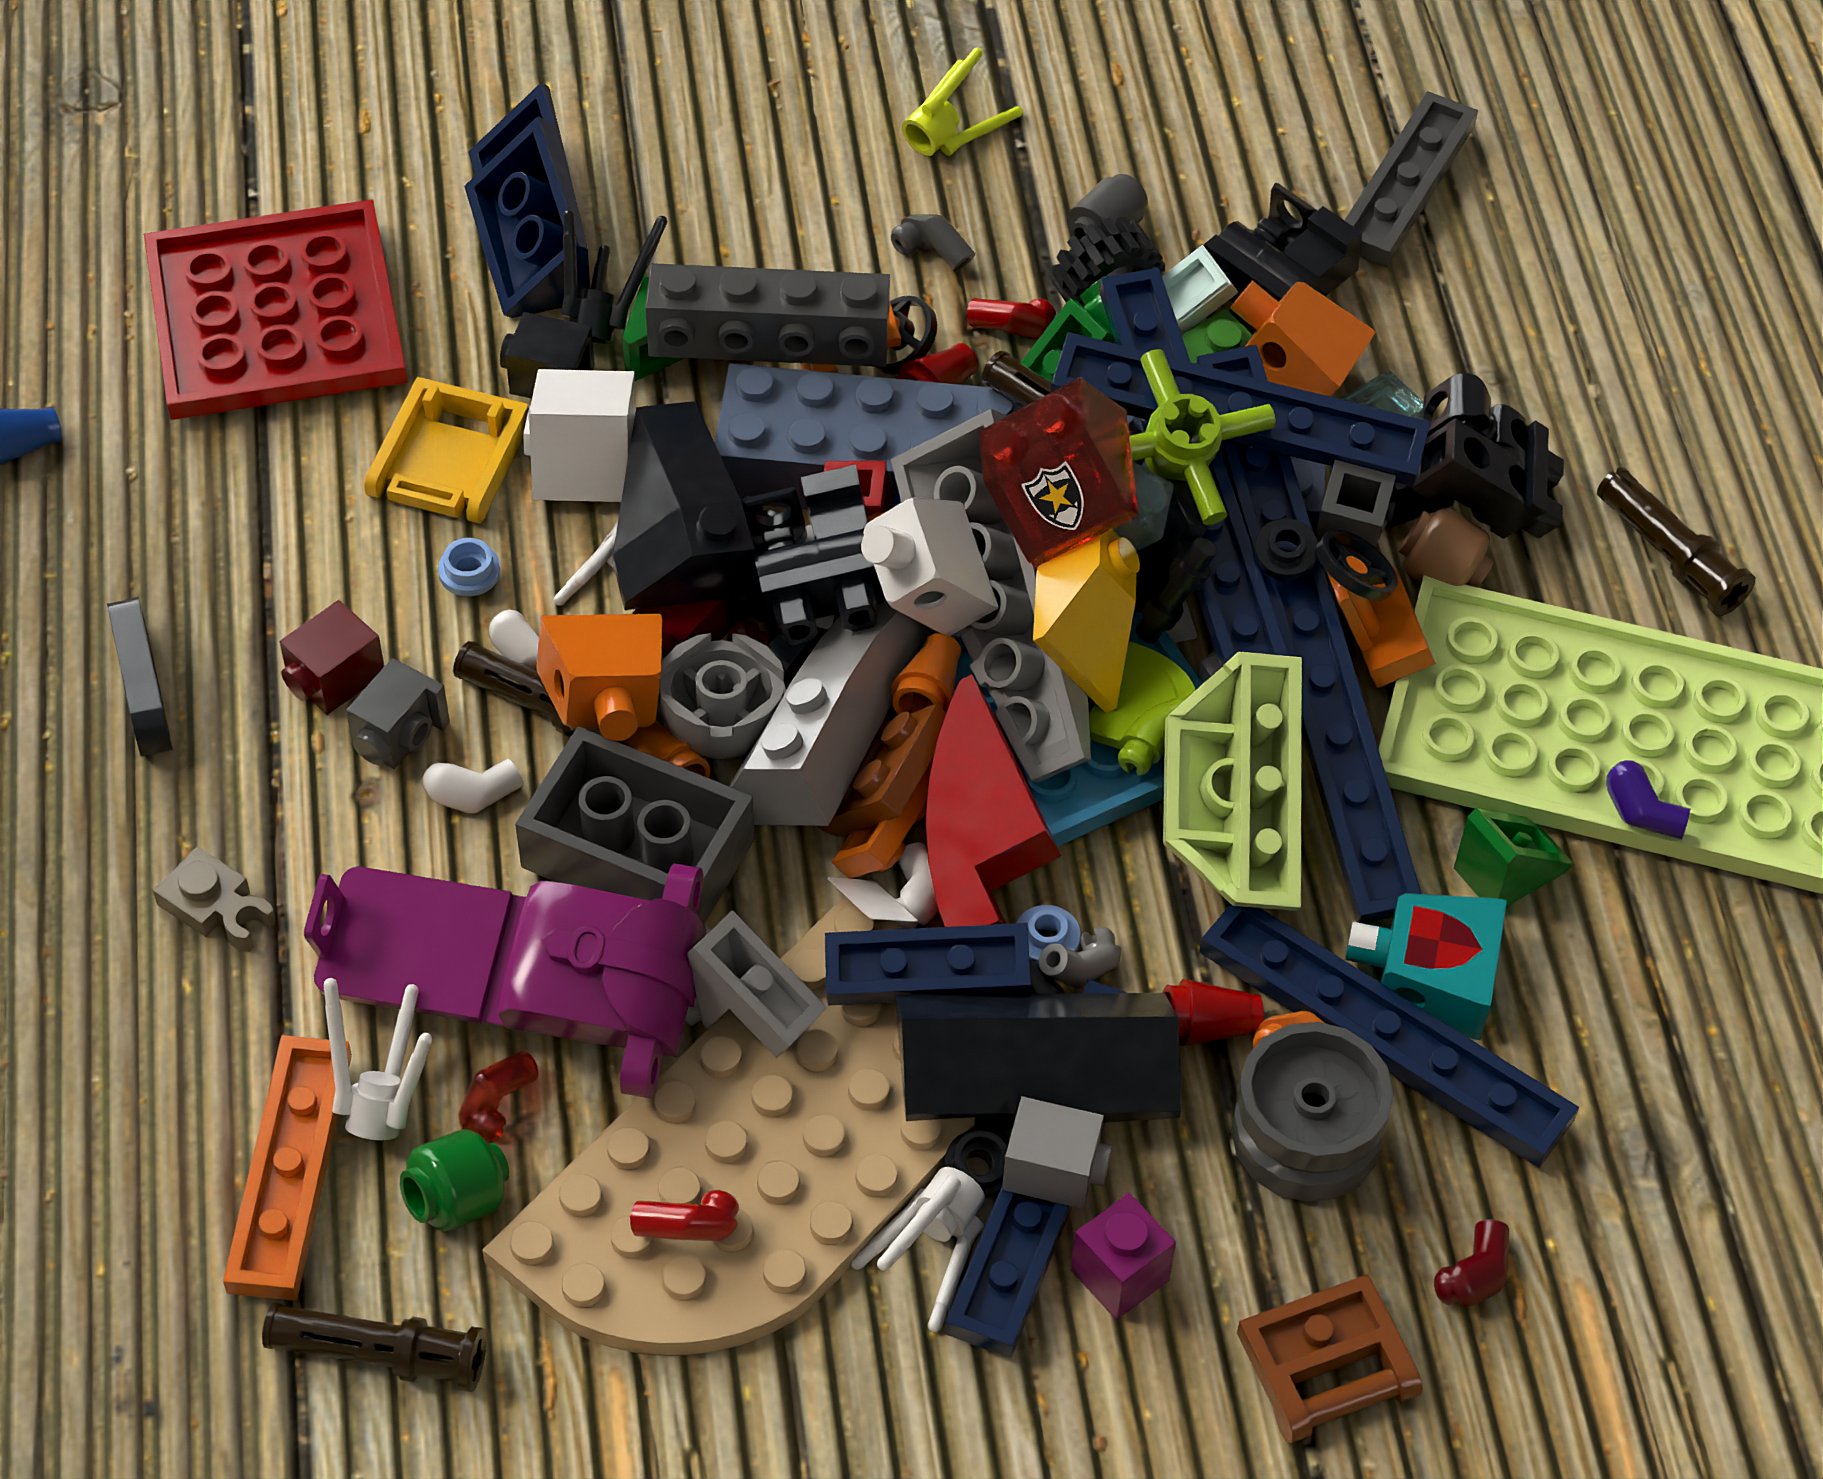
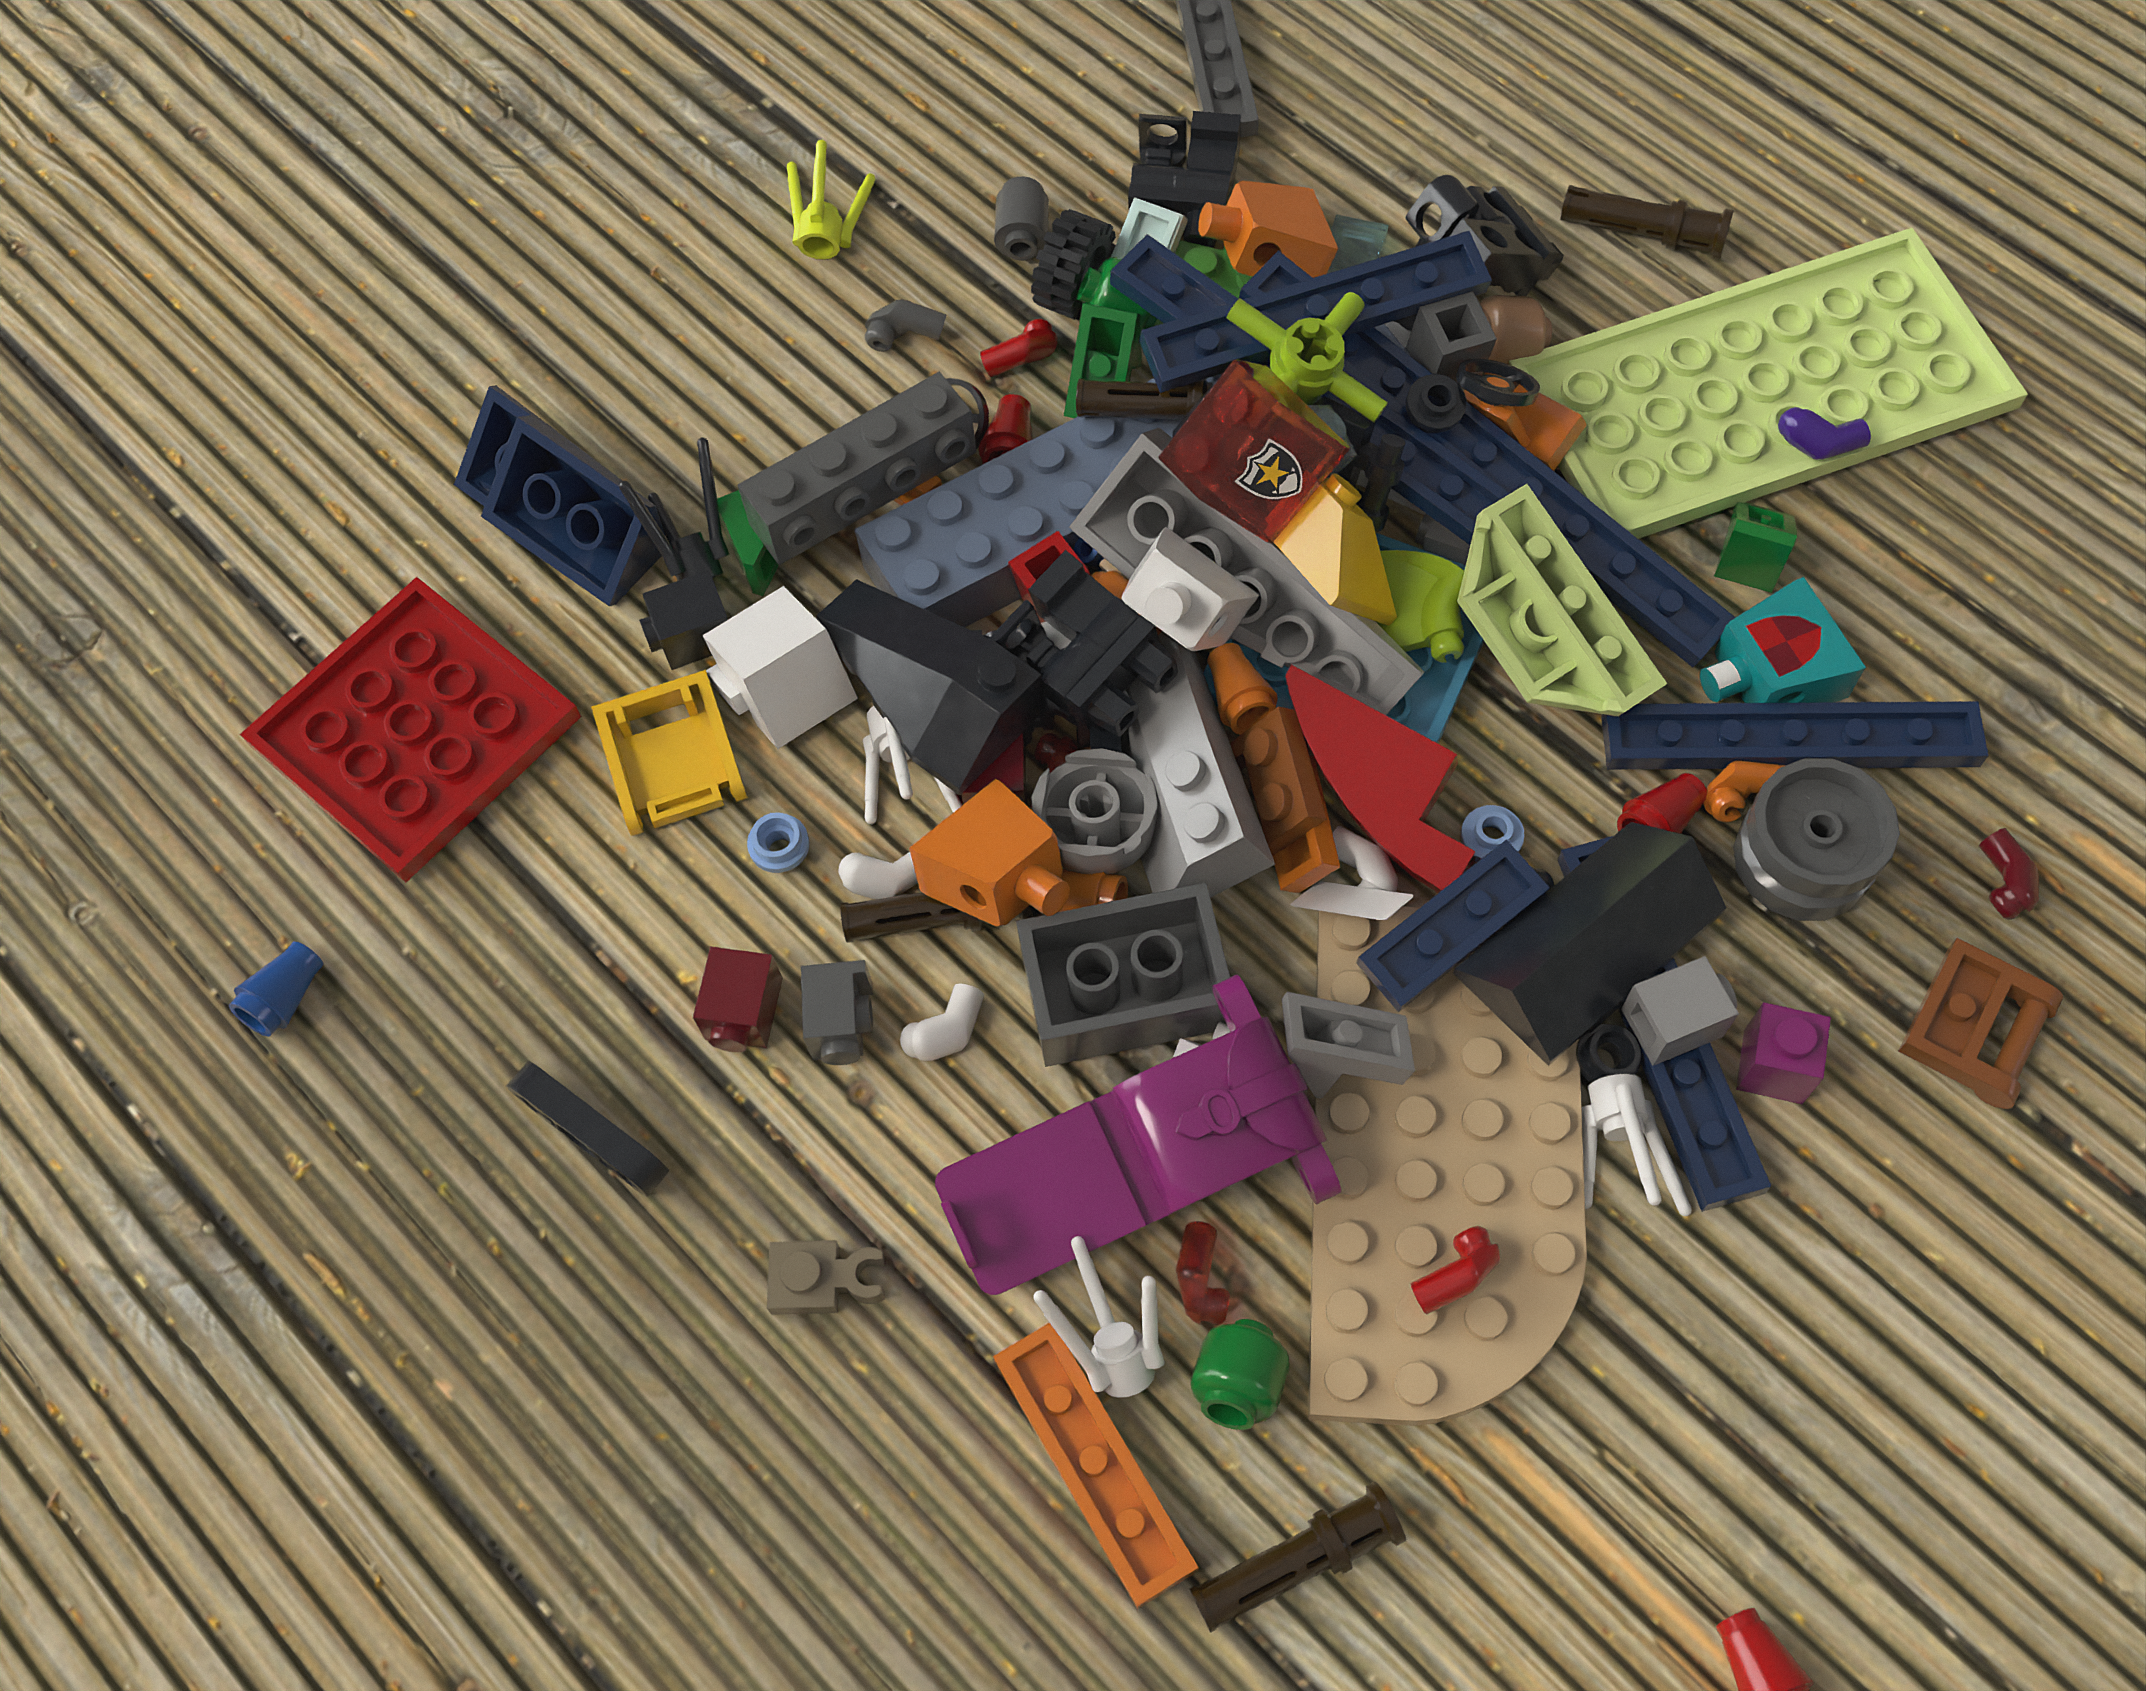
camera: 30 degrees left, 10 degrees up
light grey arm [1039,927,1121,988] -> none

